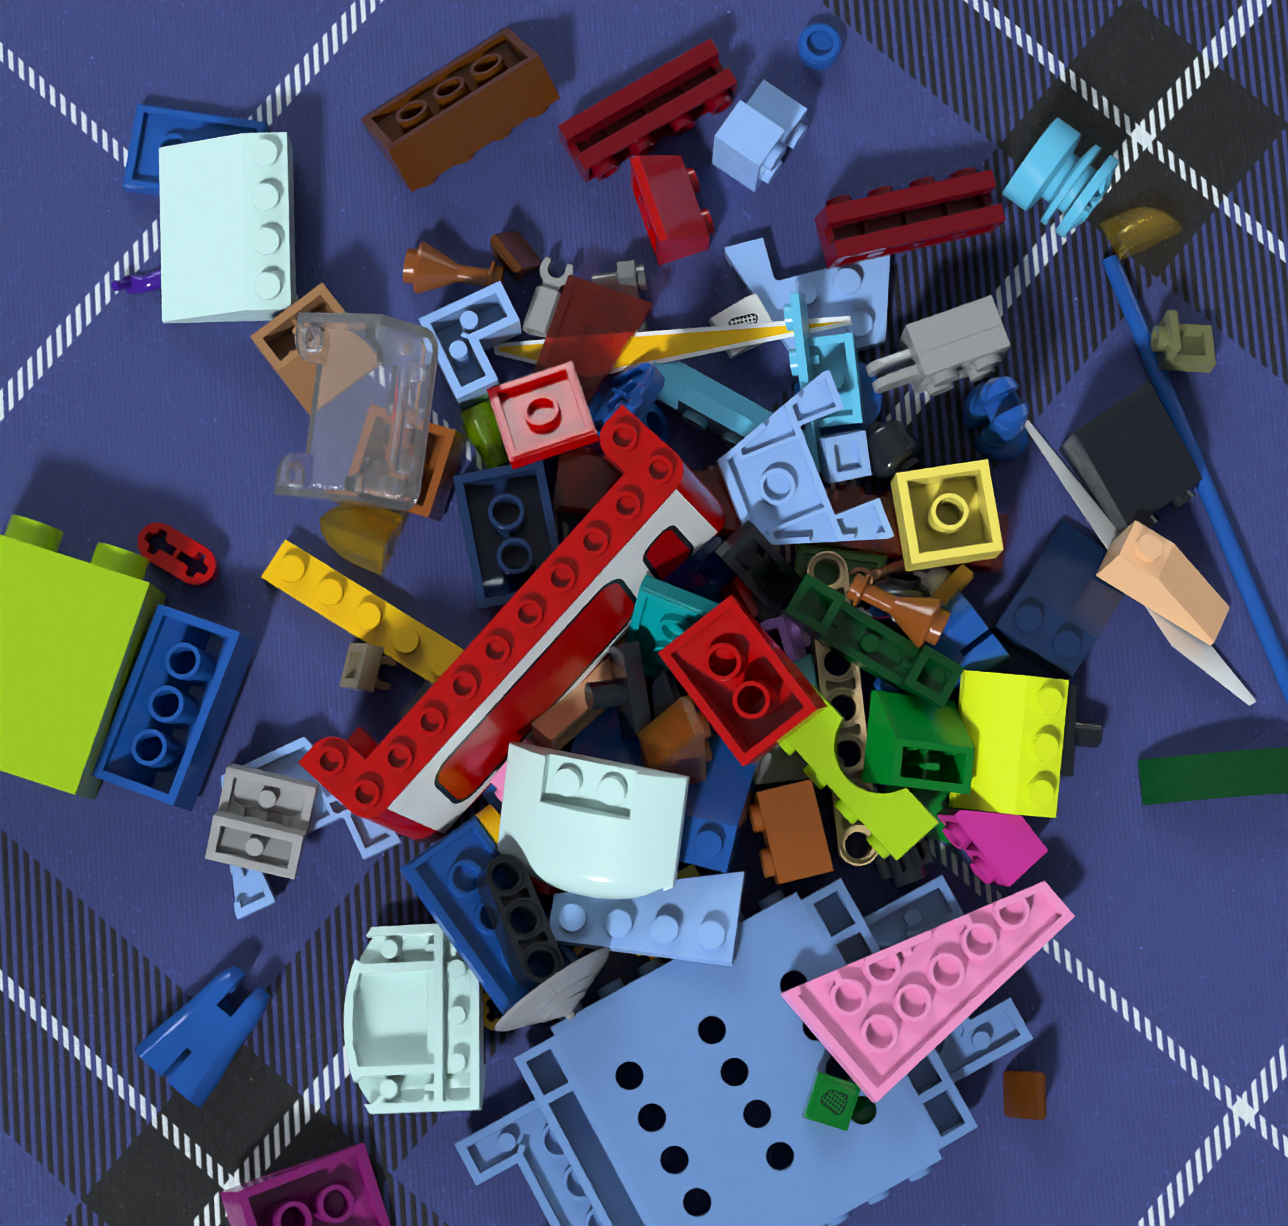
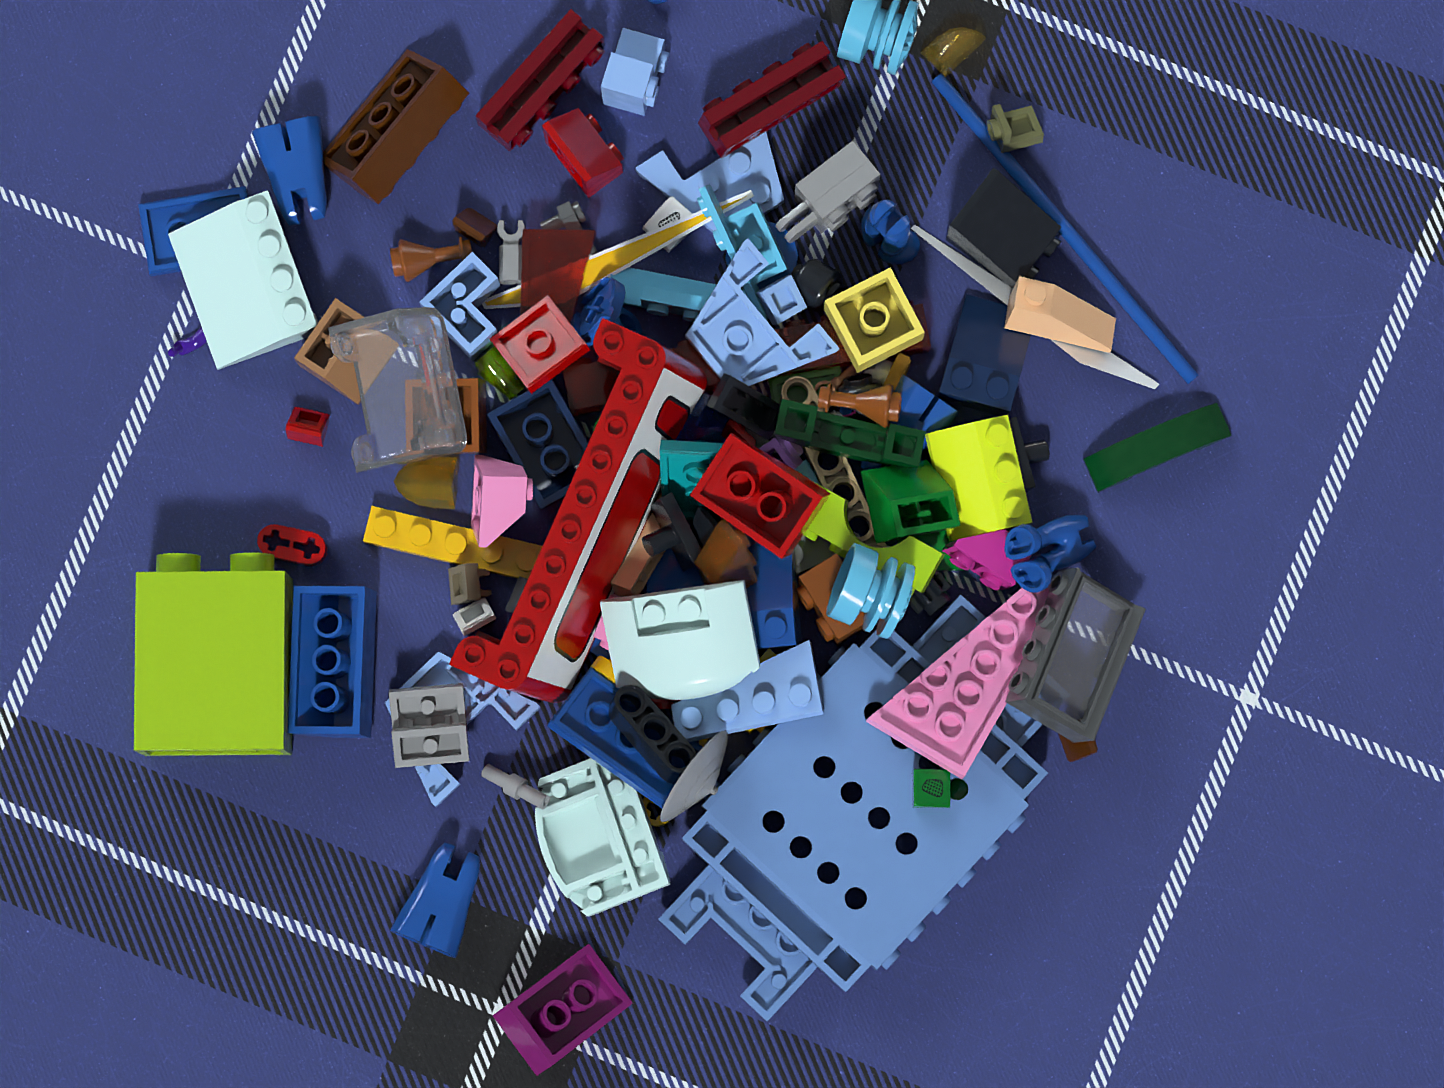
camera: 15 degrees left, 0 degrees up
none -> blue piece [252,116,327,226]
none -> red slope [285,407,330,447]
none -> white slope [452,597,496,636]
none -> bright pink slope [471,455,533,547]
none -> light grey bar [481,764,550,809]
none -> medium azure wheel [826,543,915,639]
none -> blue piece [1004,515,1096,593]
none -> dark grey window [1005,567,1146,743]

